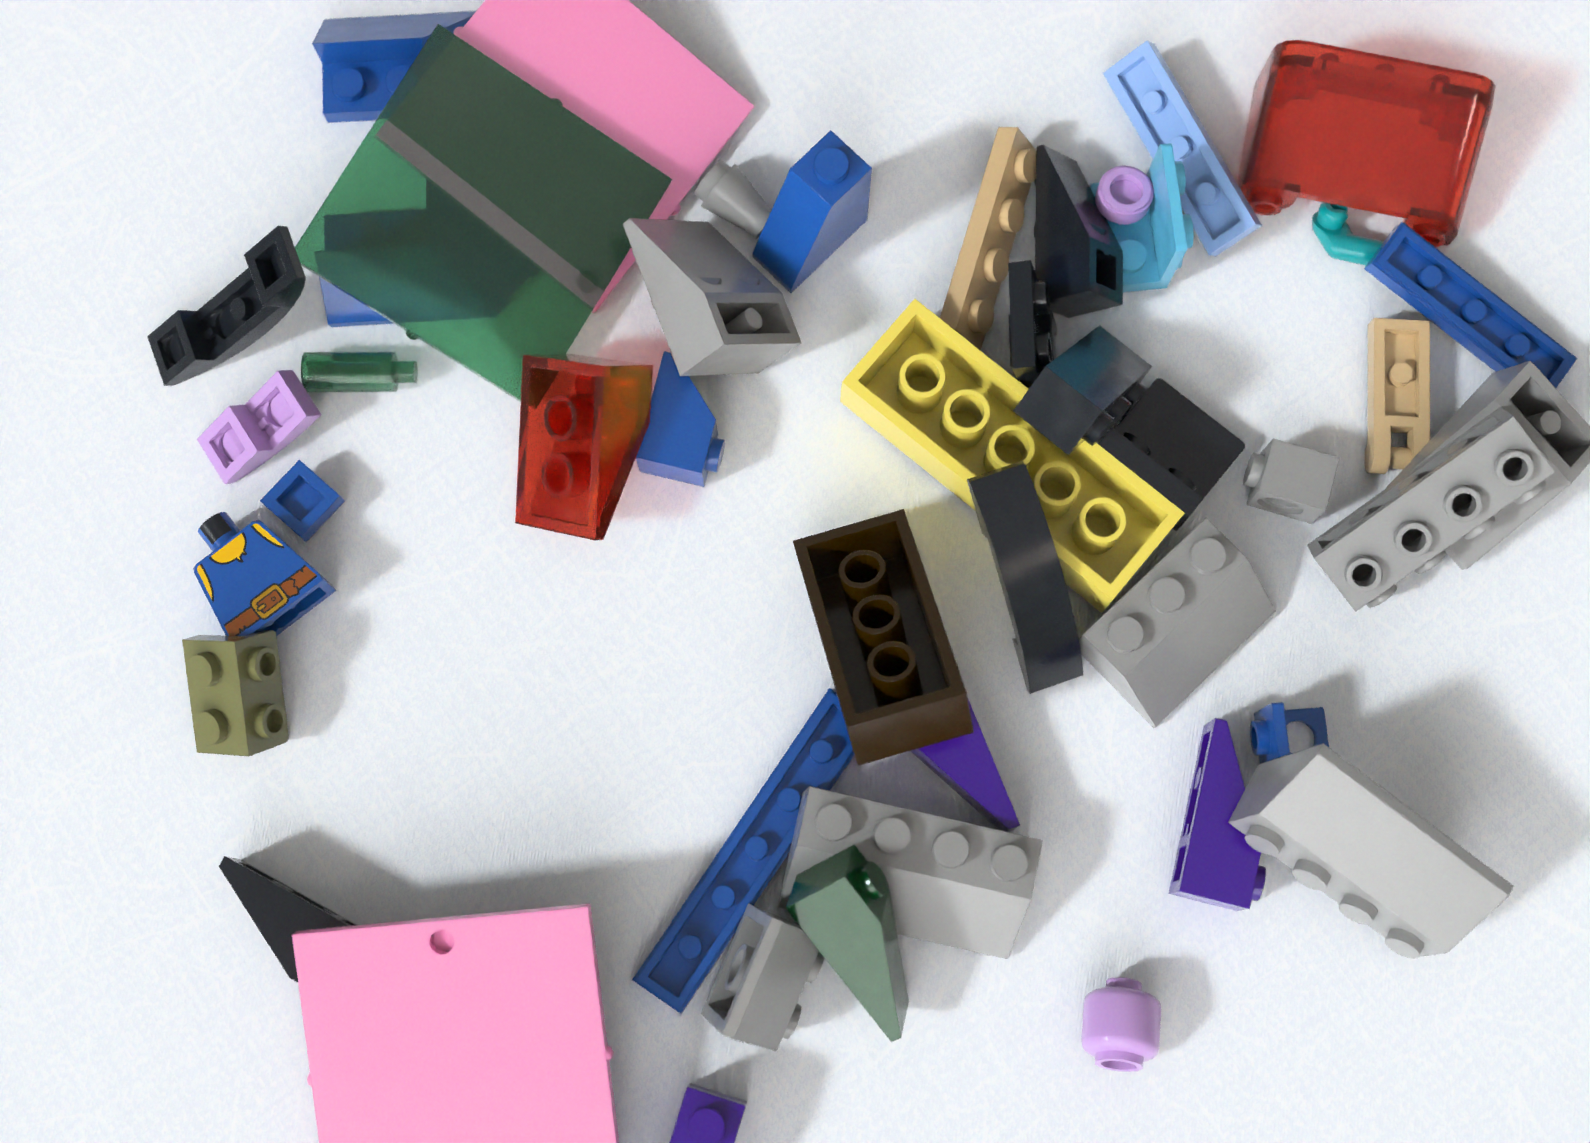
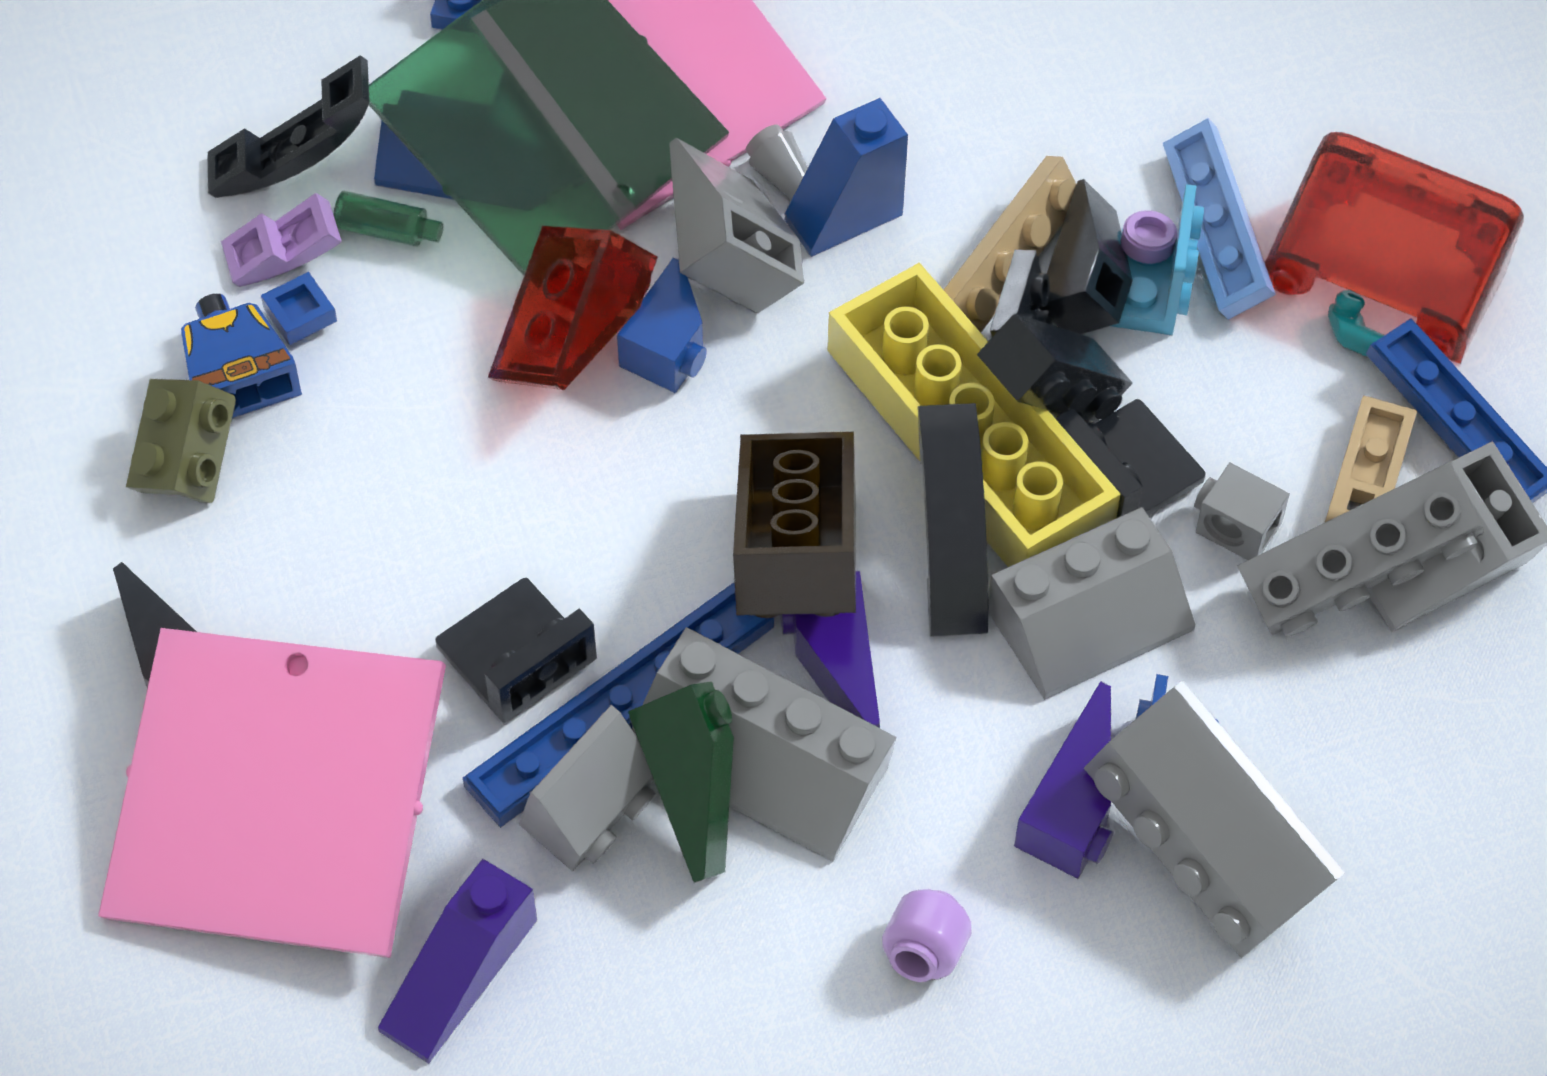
camera: 15 degrees right, 20 degrees down
none -> black bracket [435,578,597,724]

